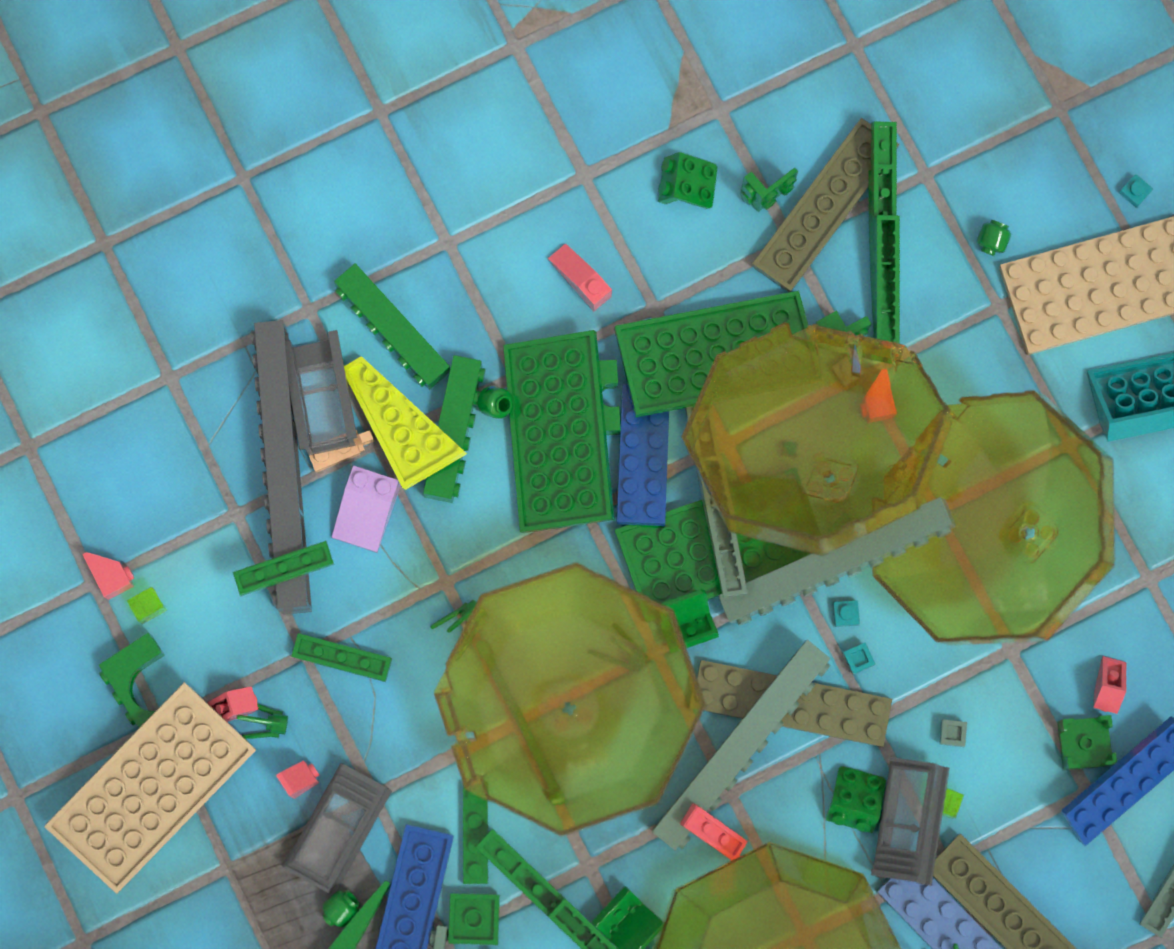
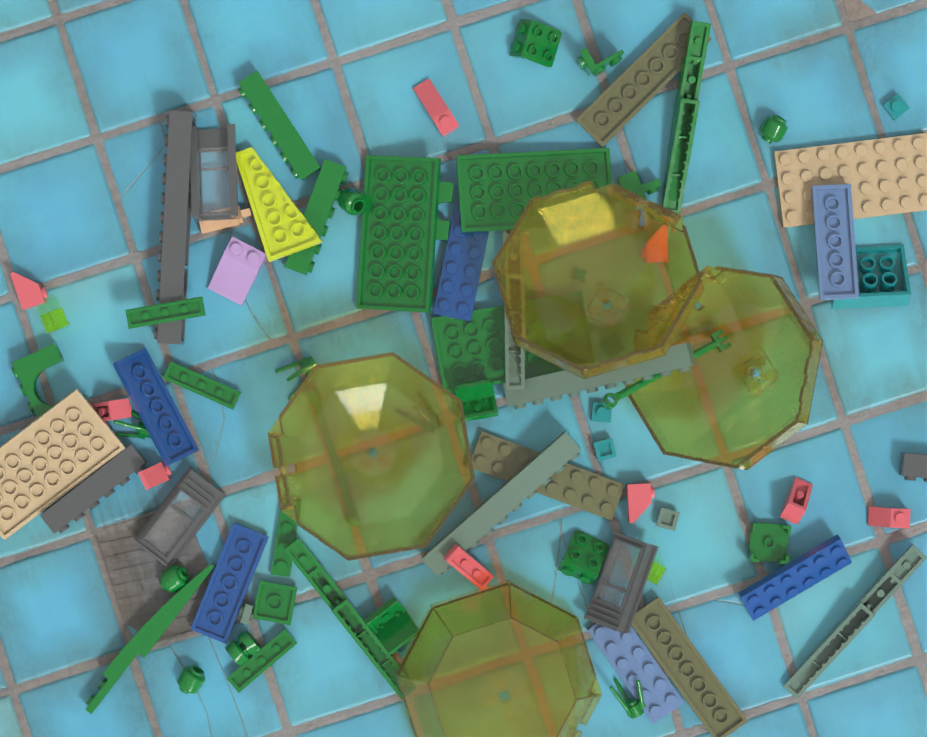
camera: 15 degrees right, 10 degrees up
none -> dark grey brick [40,444,147,534]
none -> blue plate [113,348,199,467]
none -> green hinge [601,329,732,410]
none -> coral slope [626,483,655,523]
none -> medium blue plate [811,184,859,301]

